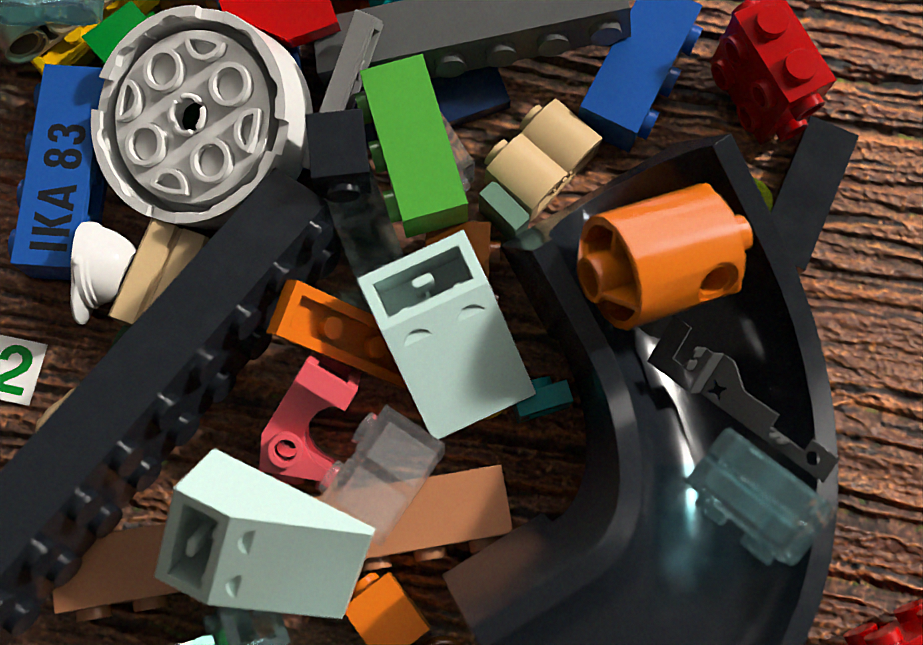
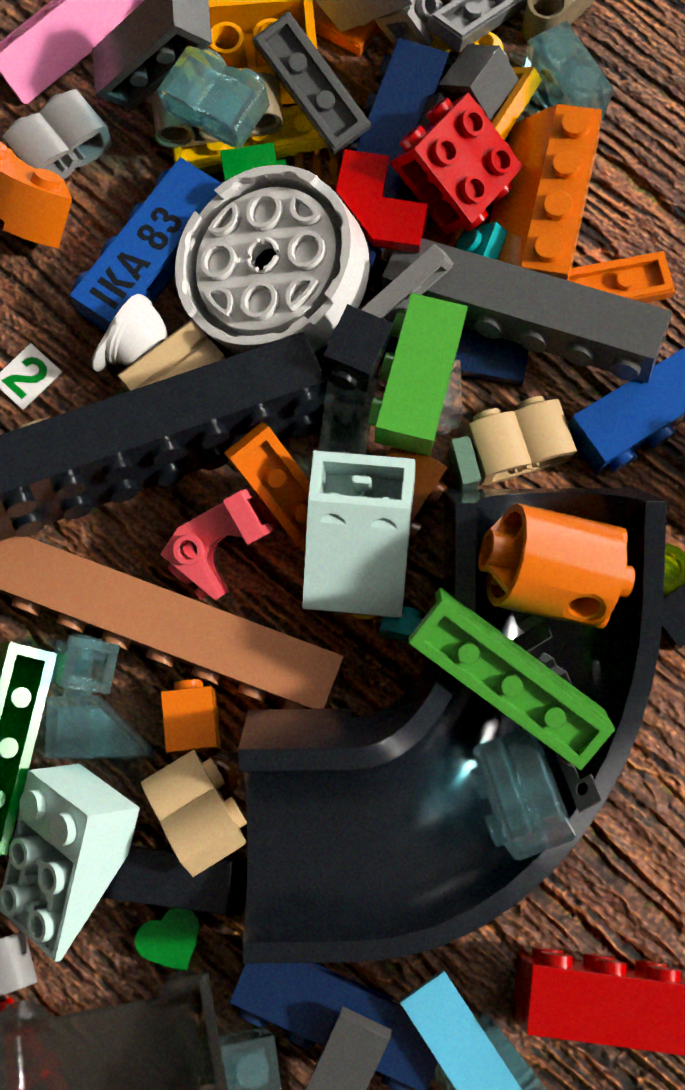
camera: 30 degrees right, 0 degrees up
light aqua slope [154,449,376,619] -> none
clear piece [318,405,446,547] -> none
none -> bright green panel [408,588,615,770]

